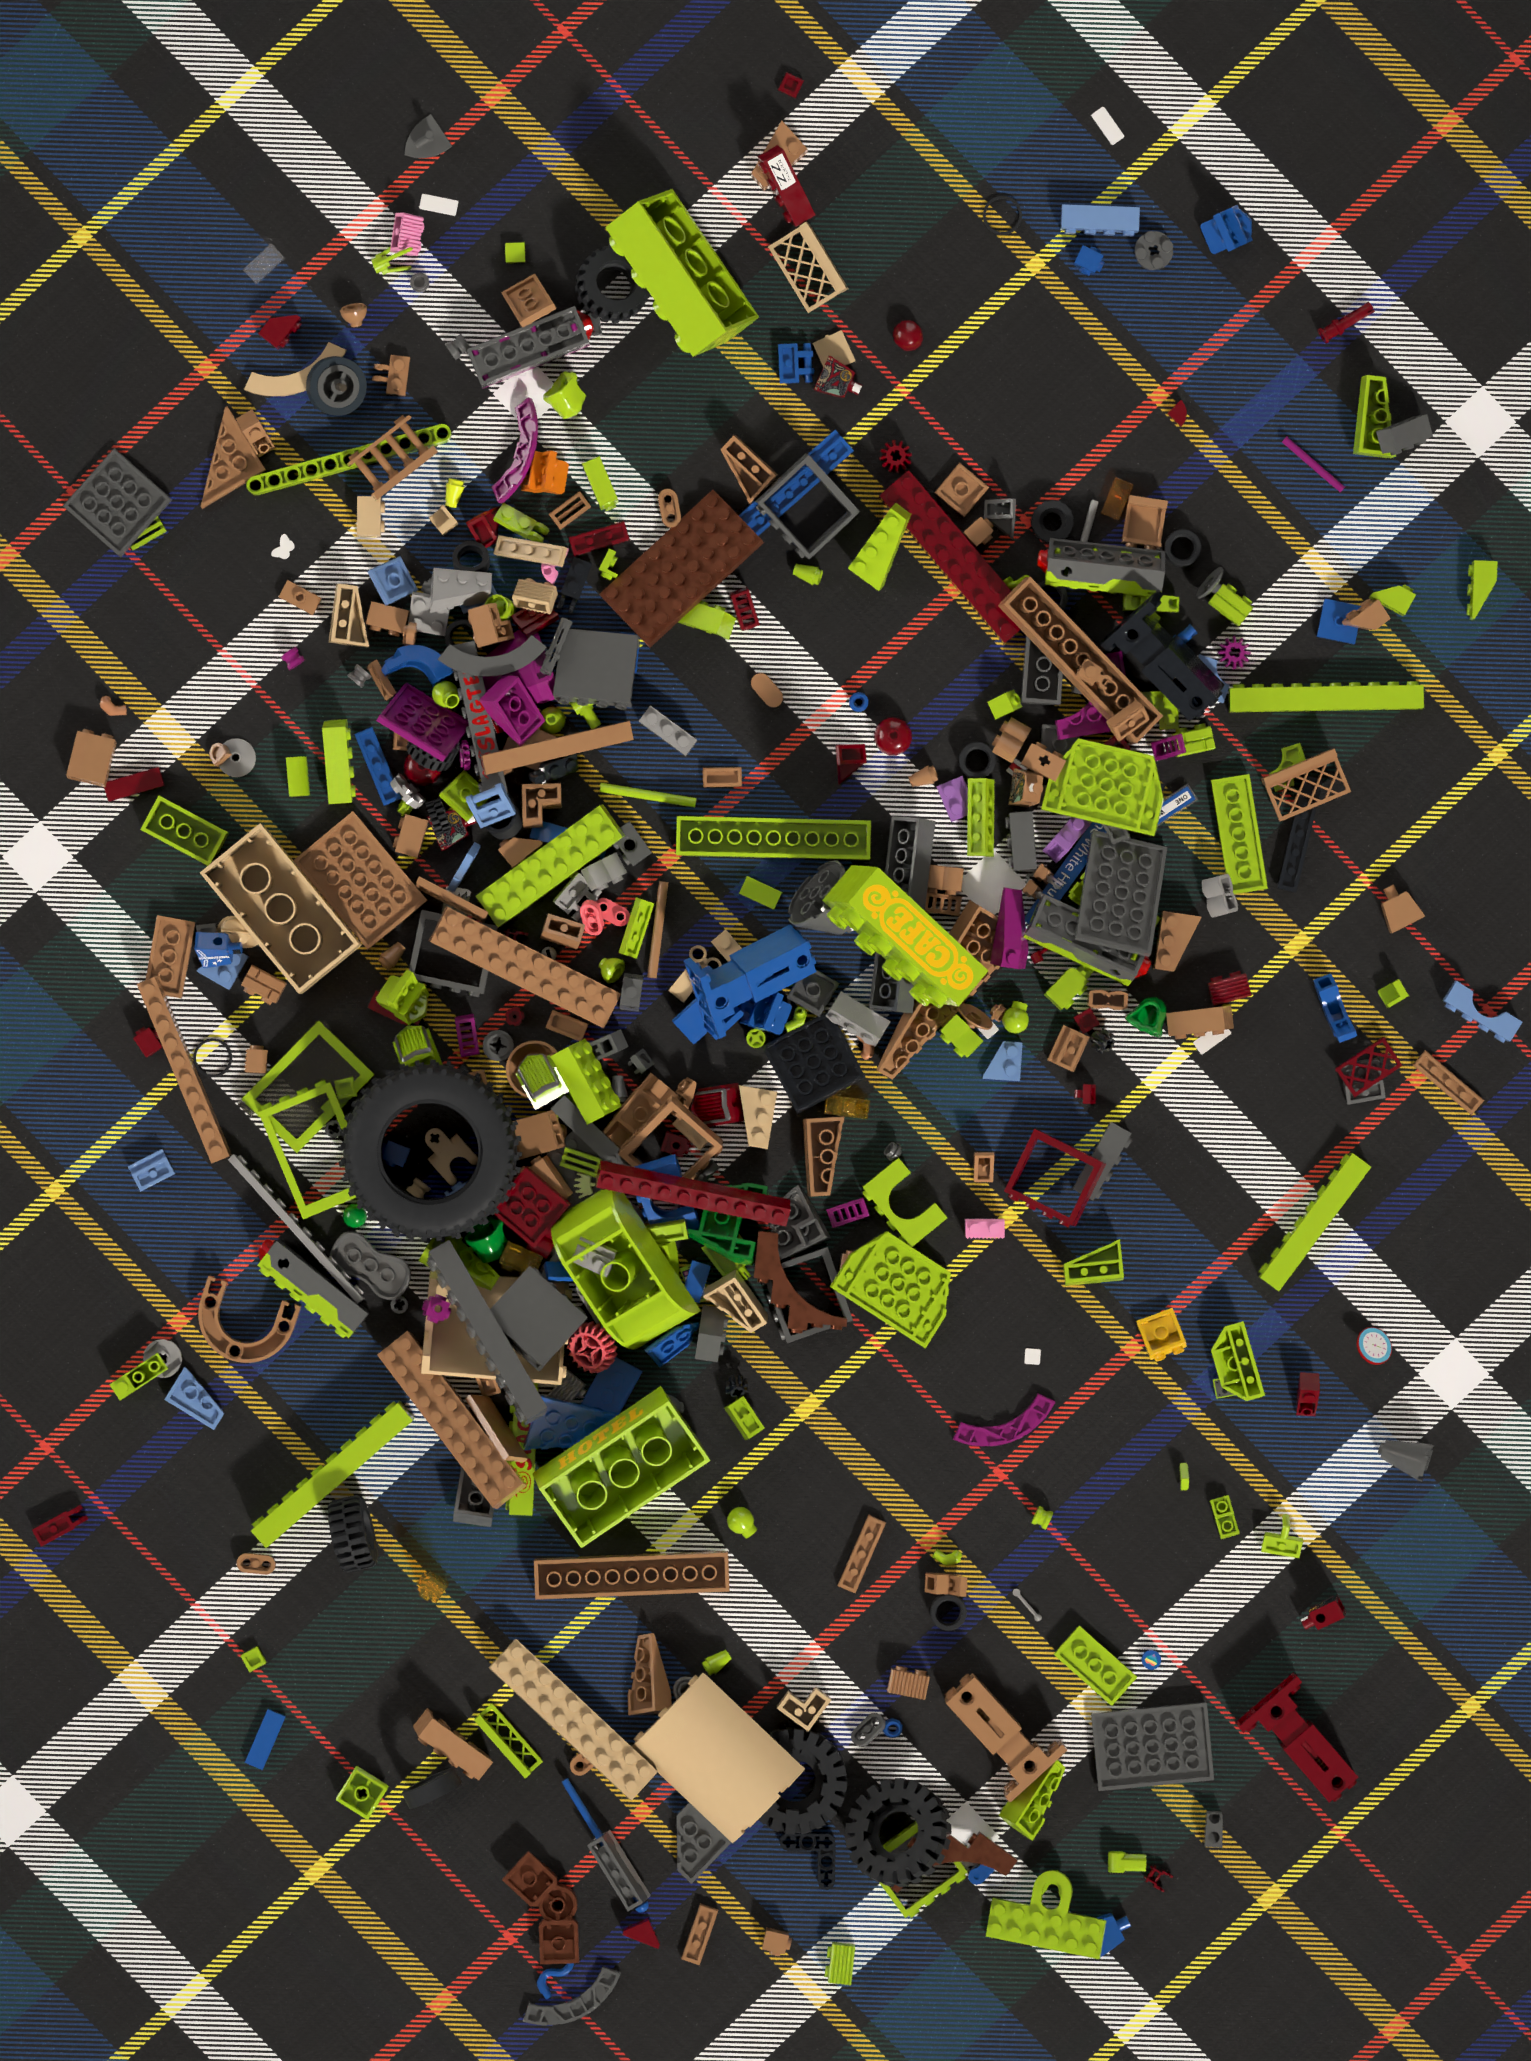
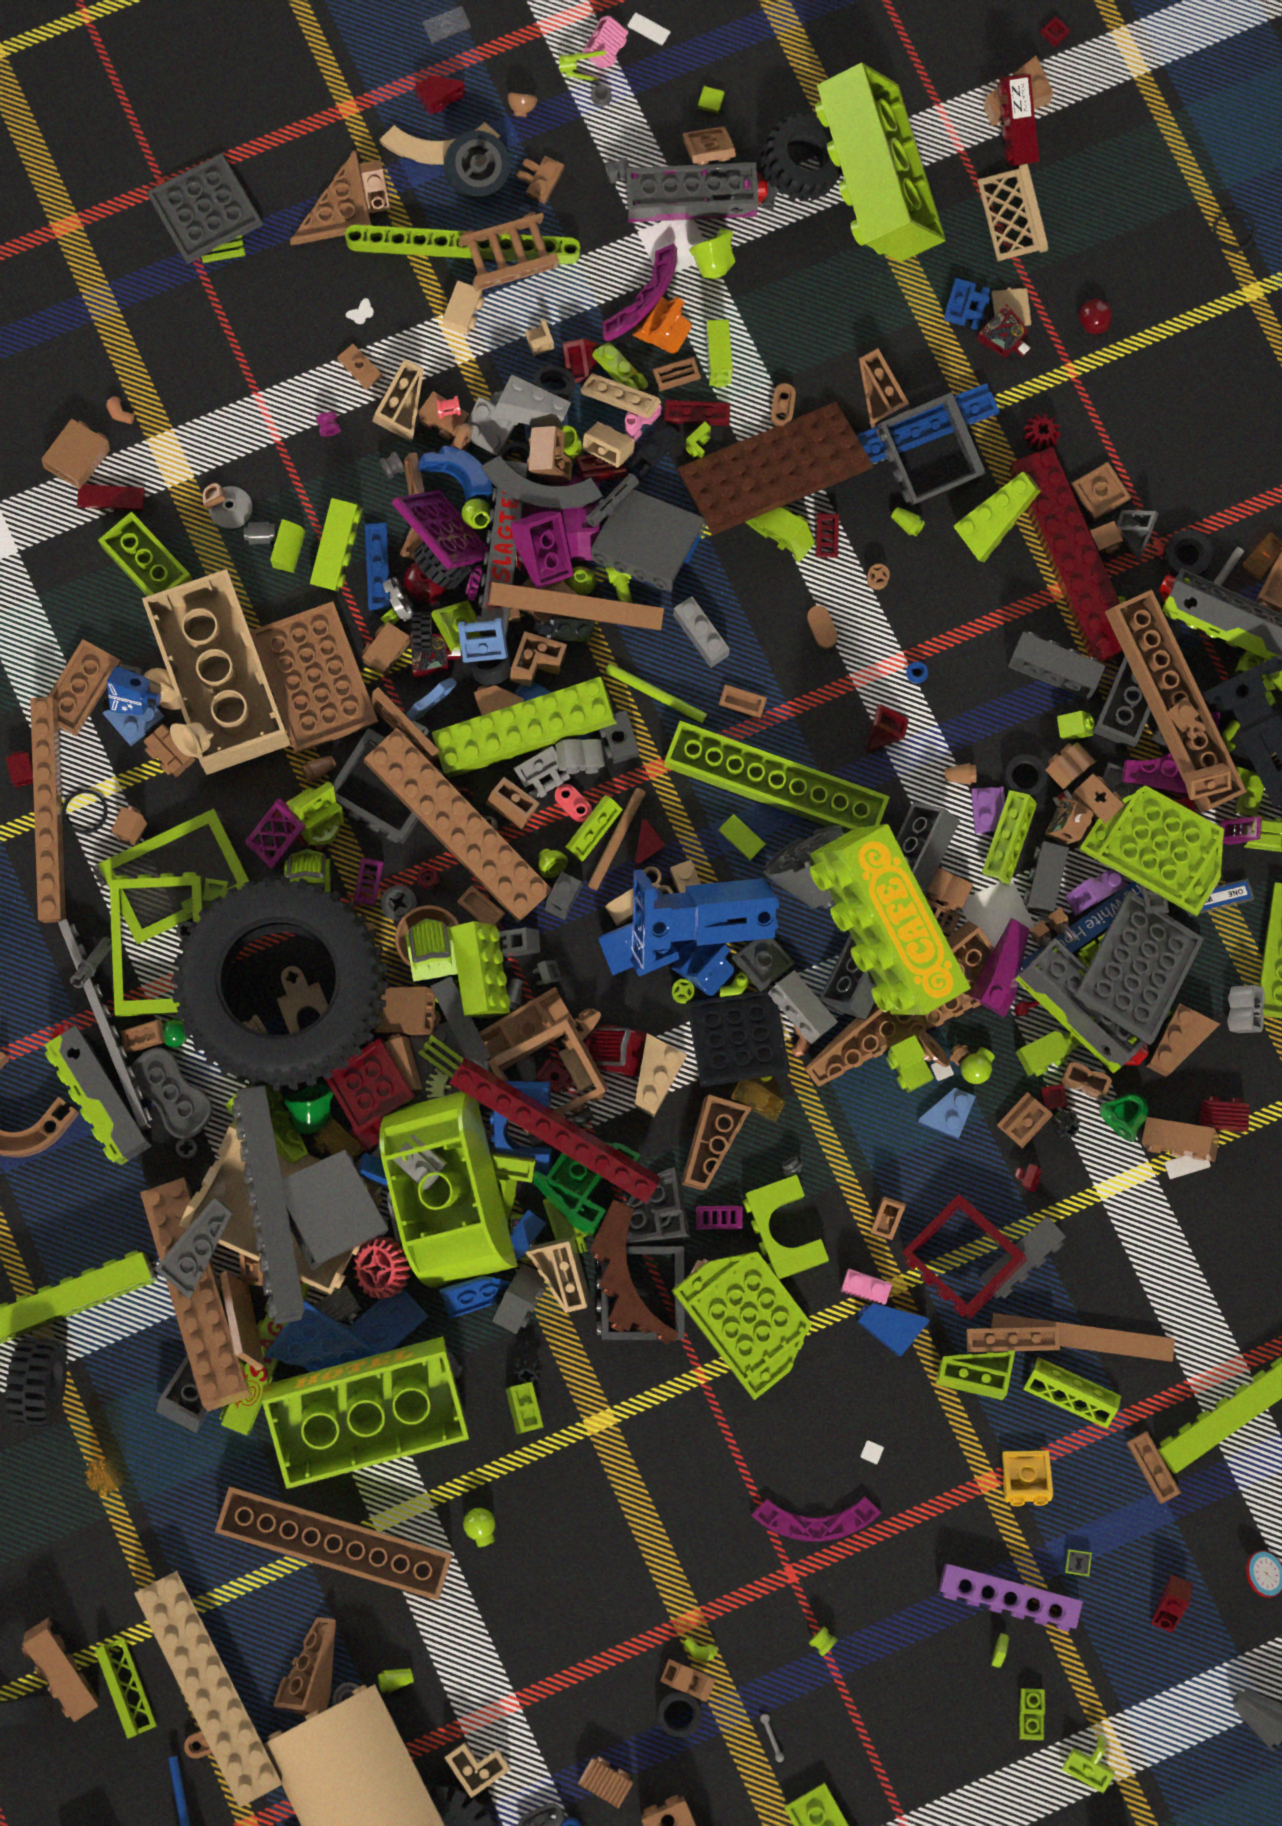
camera: 15 degrees right, 10 degrees down
medium blue tile [367,556,418,606] -> none
blue brick [382,1140,411,1168] -> none
magenta brick [422,1294,451,1324] -> none
neon yellow cone [445,478,465,508] -> none
coral plate [580,900,604,935] -> none
medium nougat tile [837,1514,886,1593] -> none
dark red cylinder [874,717,912,756] -> none
lime wedge [1211,1321,1265,1401] -> none
none -> dark grey pin [70,937,112,988]
none -> medium nougat plate [120,1020,165,1053]
none -> dark grey wing [155,1197,233,1299]
none -> tan piece [170,722,214,758]
none -> dark grey brick [244,522,276,545]
none -> magenta window [245,798,306,869]
none -> coral bush [436,396,461,419]
none -> dark red slope [635,820,665,868]
none -> blue slope [857,1303,930,1357]
none -> medium nougat wheel [867,564,890,590]
none -> medium lavender brick [938,1564,1083,1632]
none -> medium nougat plate [966,1327,1060,1352]
none -> medium nougat tile [991,1313,1175,1362]
none -> dark grey brick [1008,632,1105,700]
none -> lime fence [1023,1357,1121,1428]
none -> medium nougat tile [1126,1431,1181,1504]
none -> lime arm [1221,720,1240,754]

